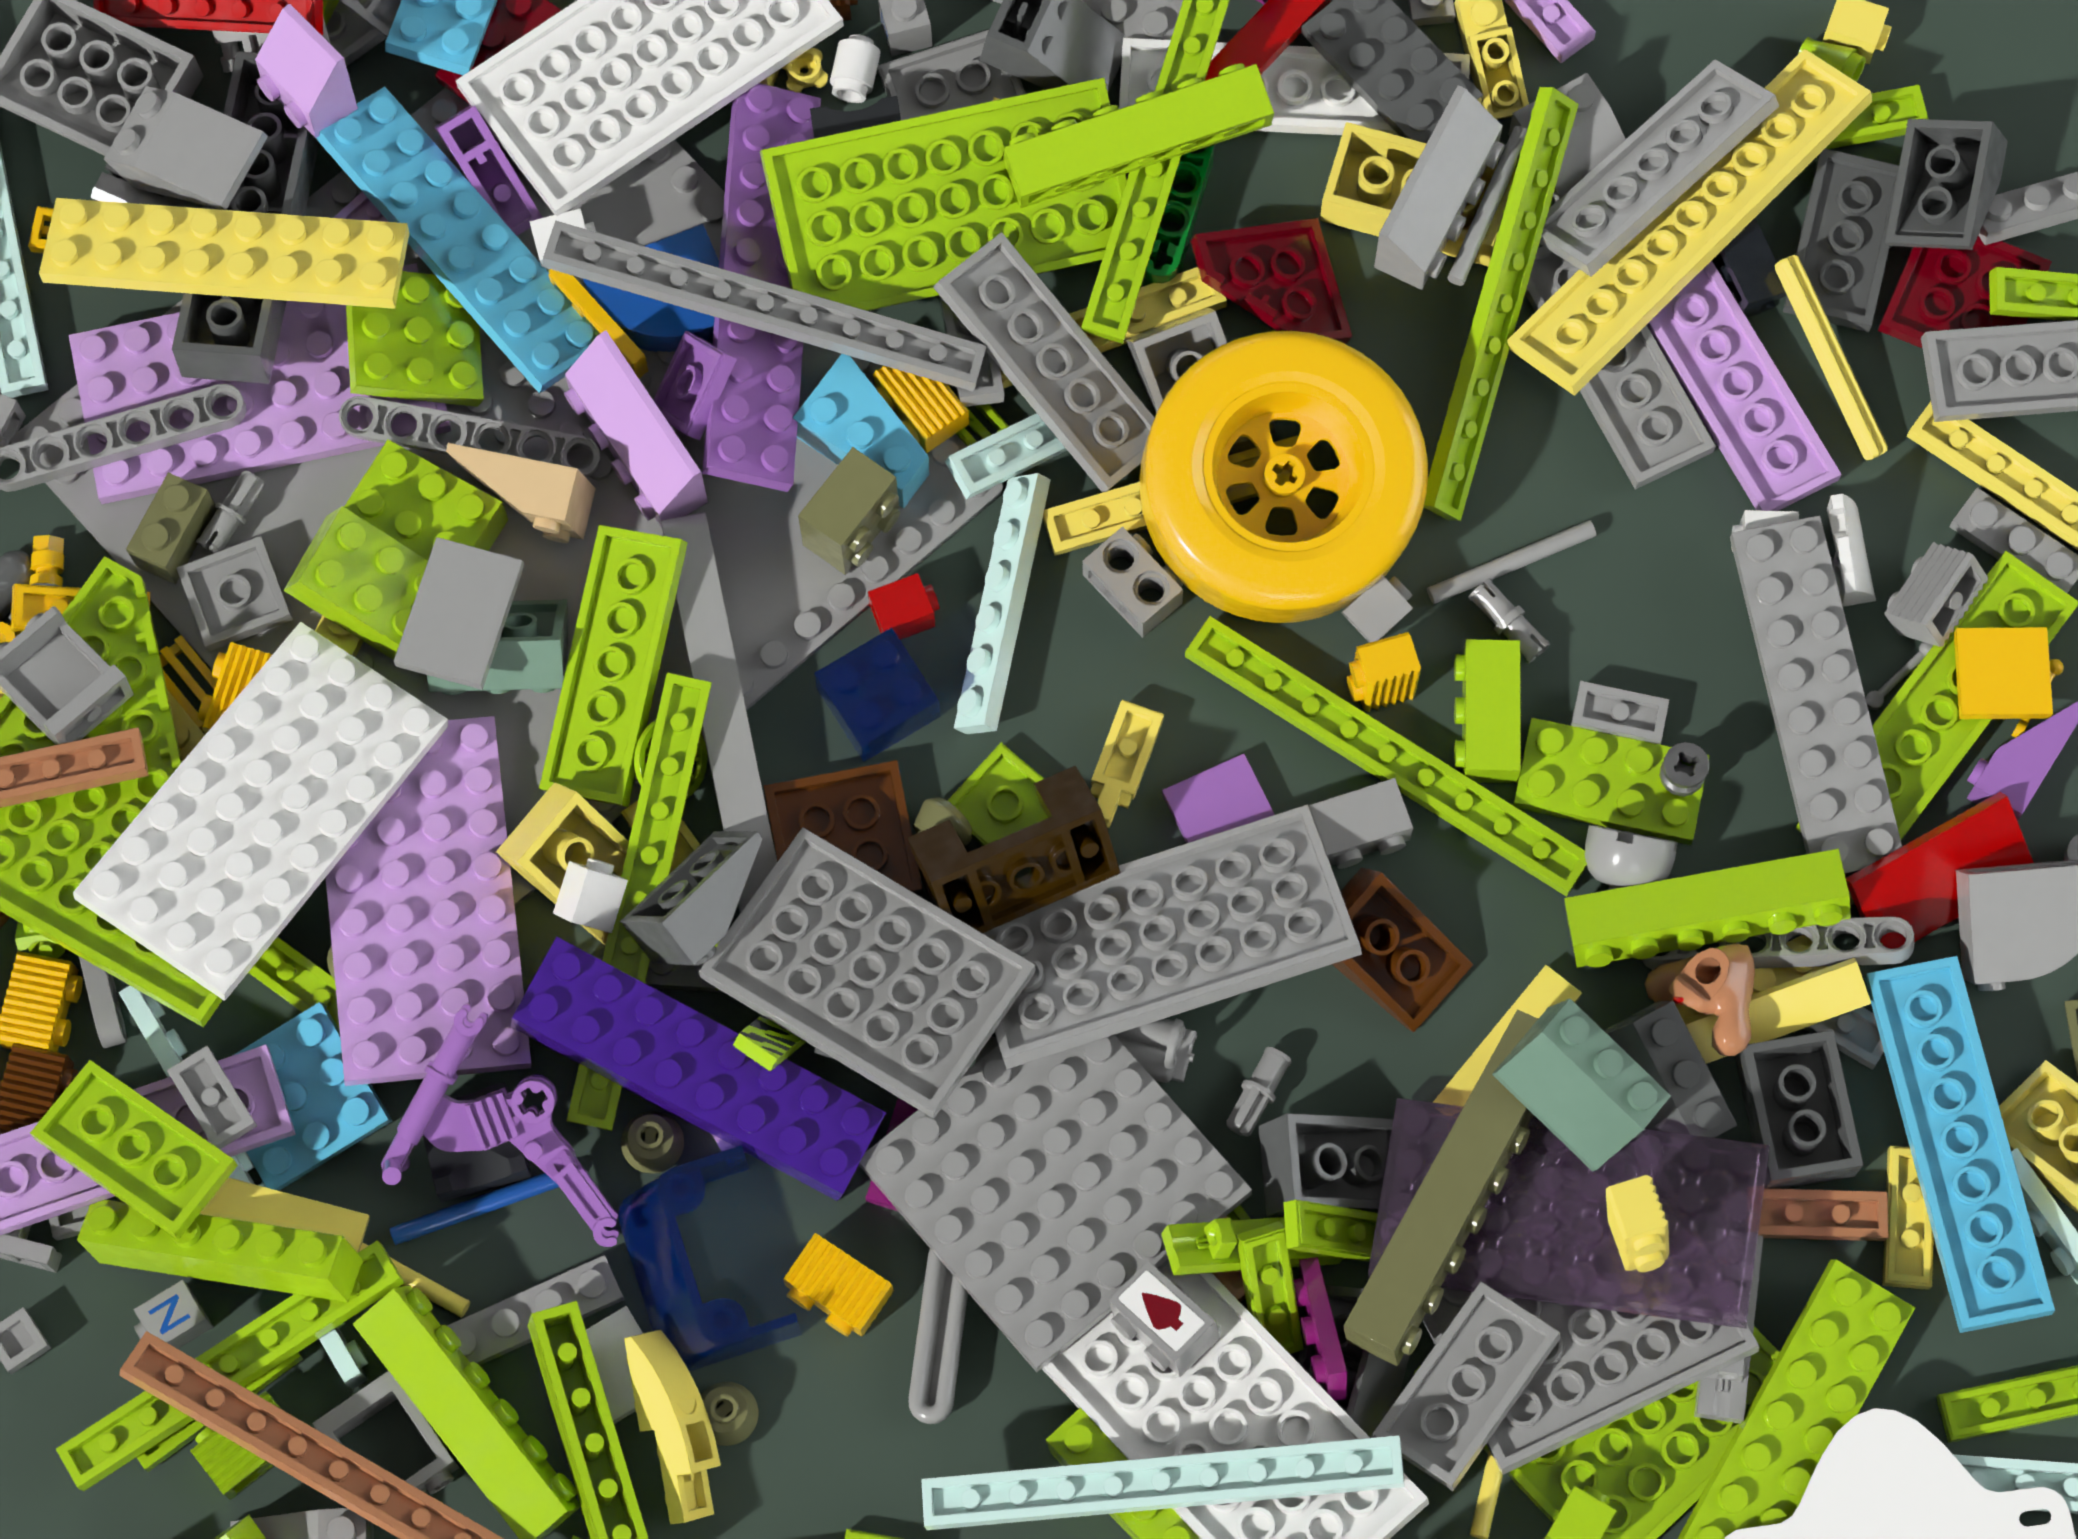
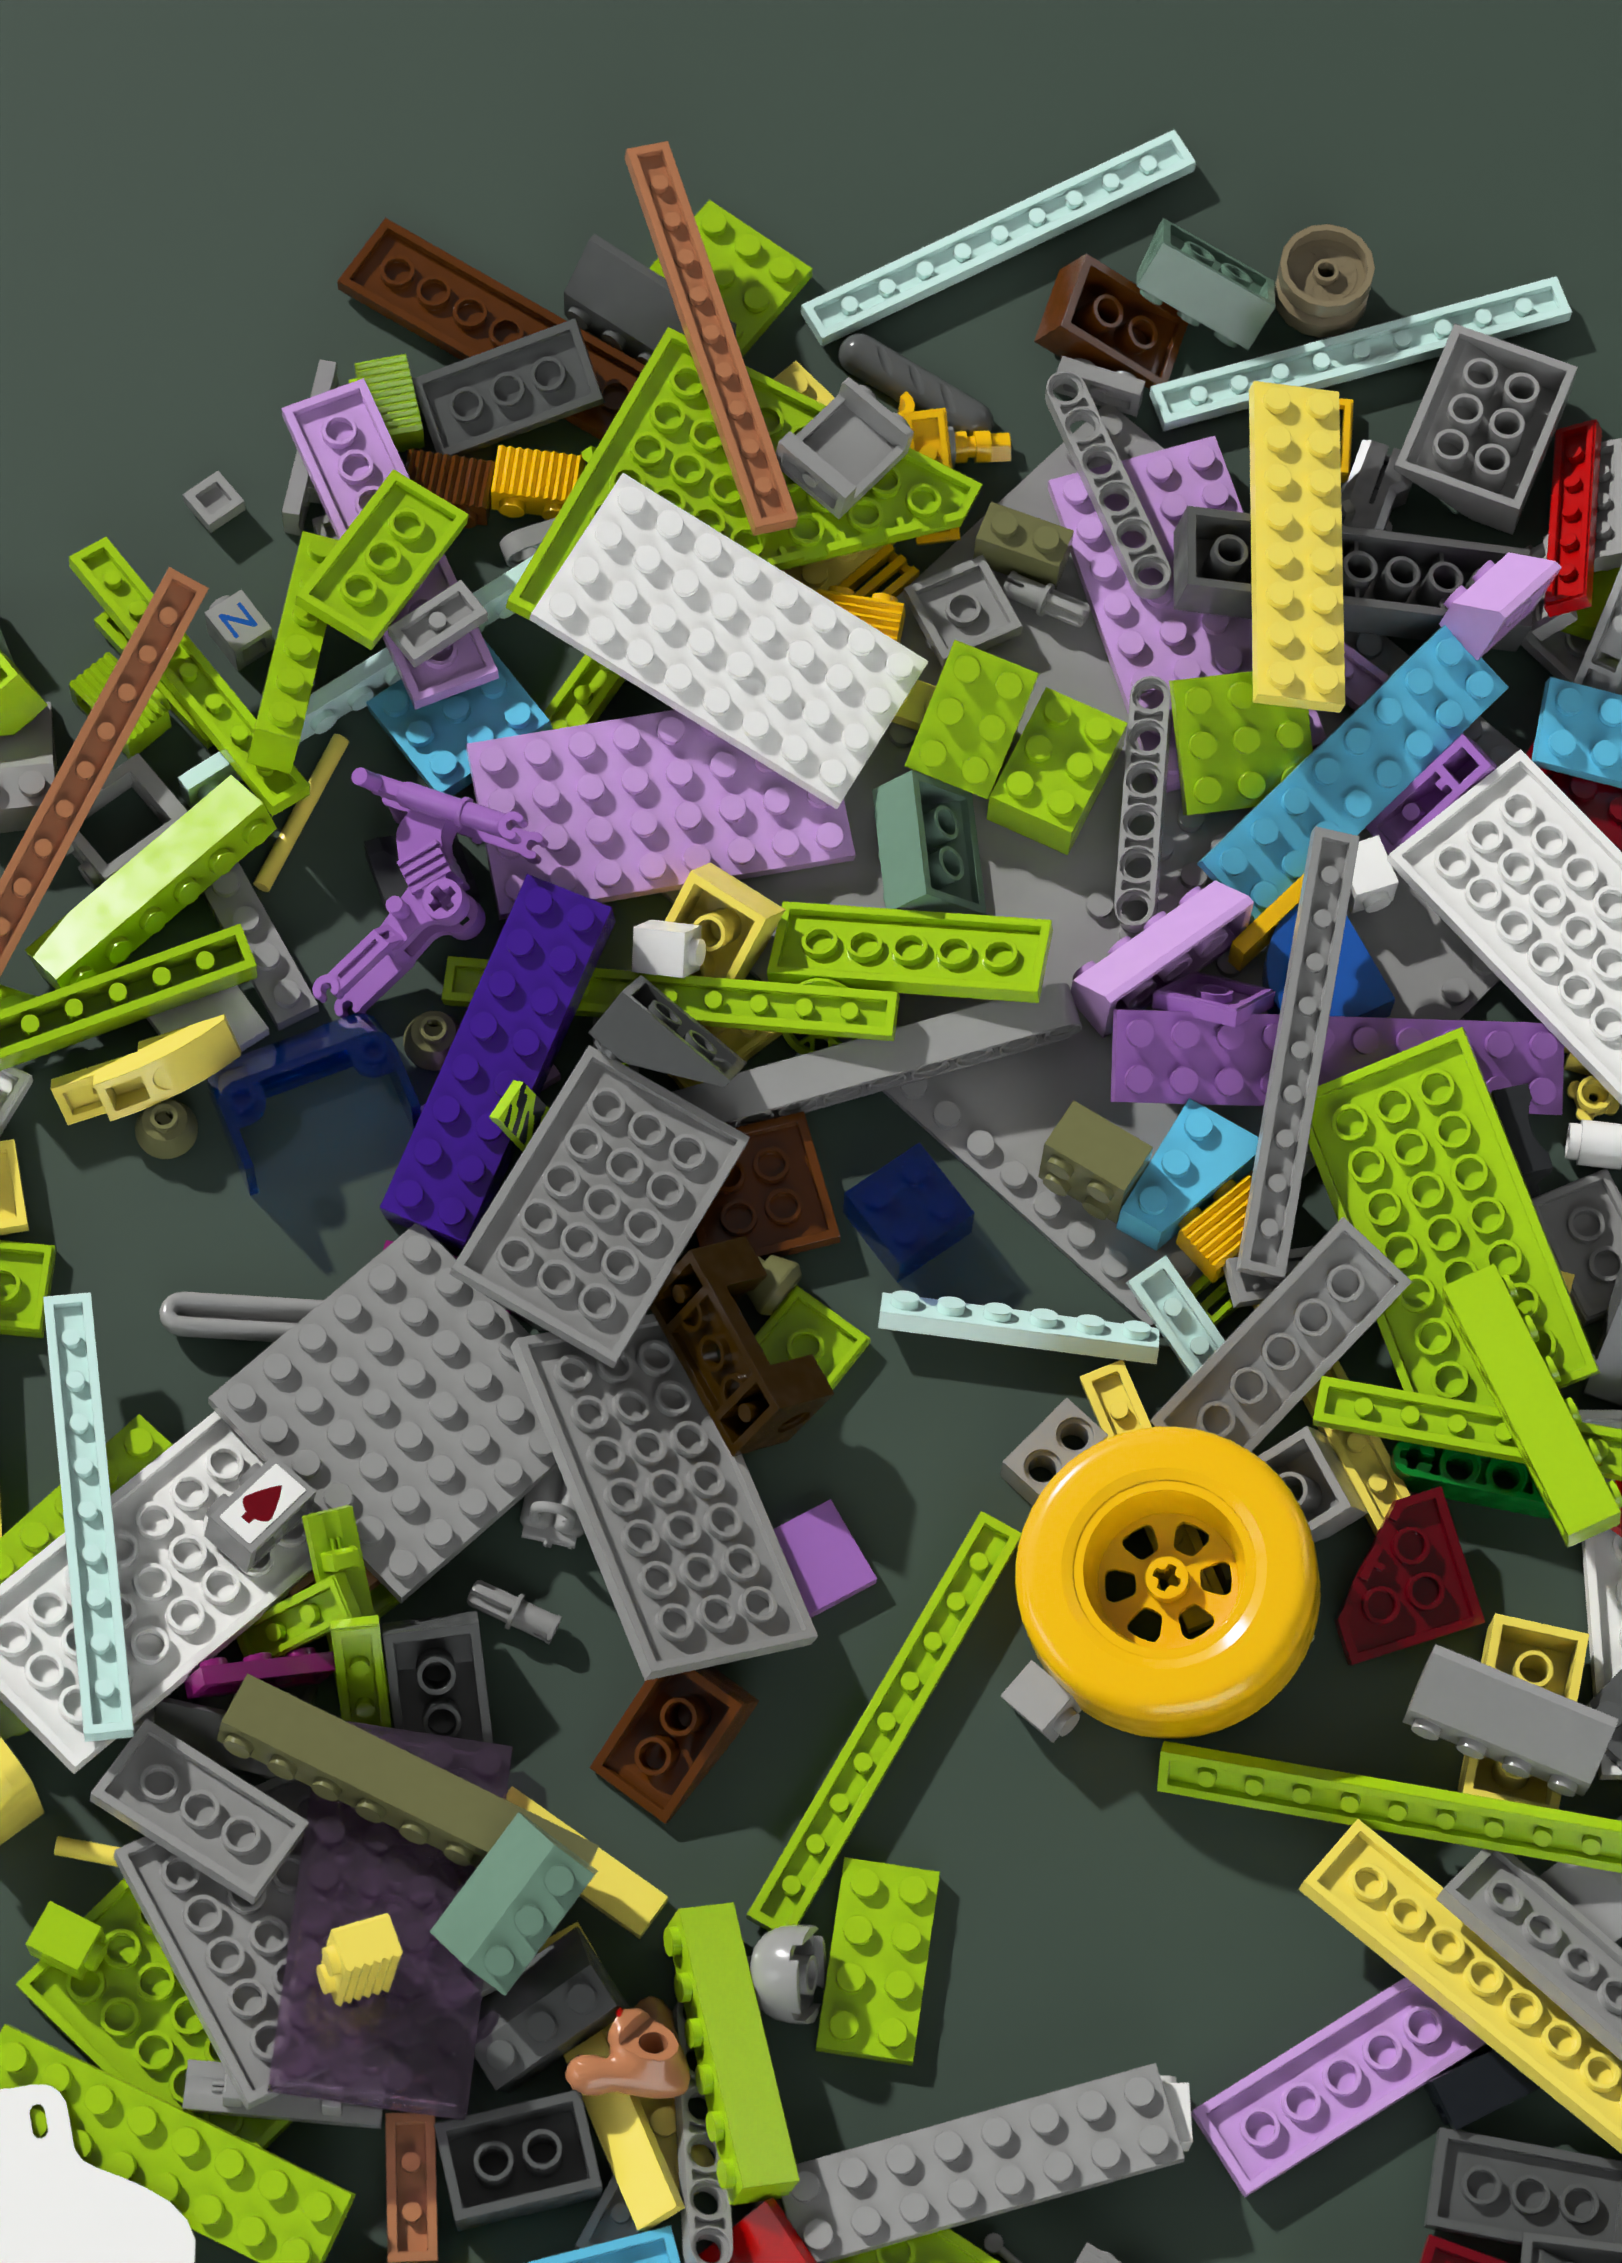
camera: 80 degrees right, 5 degrees down
light grey slope [104,86,268,210] -> none
light yellow tile [200,1177,369,1253] -> none
blue bar [389,1173,559,1245] -> none
light grey tile [394,537,525,690] -> none
tan slope [446,443,596,543] -> none
yellow brick [783,1233,894,1337] -> none
red brick [868,573,940,645] -> none
light yellow hinge [1091,700,1164,828] -> none
light grey brick [1309,778,1413,869] -> none
yellow brick [1347,632,1421,712] -> none
light grey bar [1427,520,1597,604] -> none
light grey bar [1447,126,1527,286] -> none
lime brick [1454,639,1521,783] -> none
light grey pin [1468,578,1551,663] -> none
light grey plate [1525,246,1716,490] -> none
light grey plate [1571,681,1670,744] -> none
flat silver wheel [1659,742,1709,796] -> none
light yellow axle [1775,255,1888,460] -> none
white slope [1827,494,1876,607] -> none

